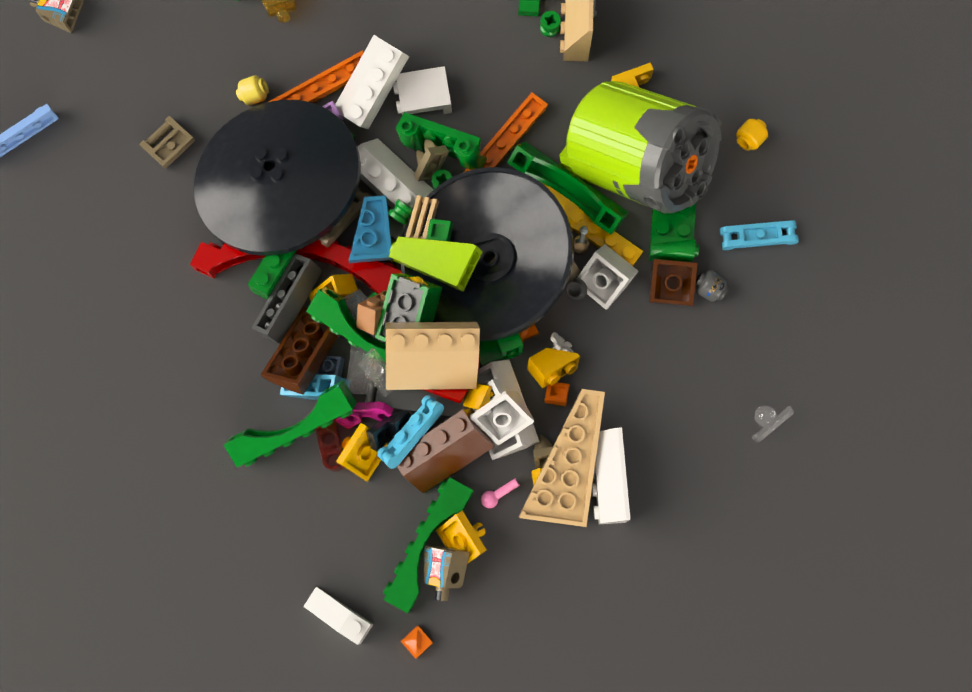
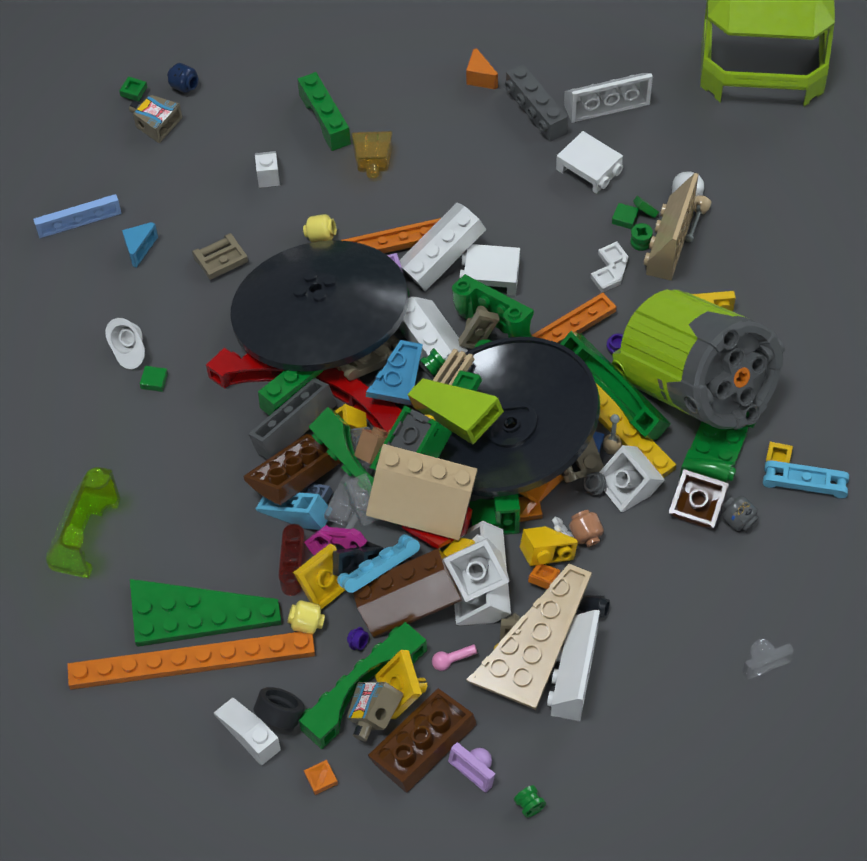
camera: 15 degrees right, 20 degrees down
green arch [223,380,357,467] -> none
yellow head [736,119,768,150] -> none
none -> clear neon green windscreen [46,467,121,579]
none -> orange plate [67,632,315,690]
none -> white piece [105,318,145,369]
none -> dark azure slope [122,222,158,268]
none -> green wing [130,579,282,647]
none -> green tile [140,366,168,392]
none -> black tyre [253,687,304,729]
none -> white slope [255,151,280,188]
none -> light yellow head [287,600,325,634]
none -> dark purple plate [347,627,369,650]
none -> reddish brown slope [368,688,477,793]
none -> lavender tile [448,742,495,792]
none -> green wheel [514,785,546,818]
none -> nougat head [569,510,604,547]
none -> black cone [578,595,610,619]
none -> white tile [591,242,628,293]
none -> dark purple plate [606,333,623,354]
none -> yellow slope [766,442,793,463]

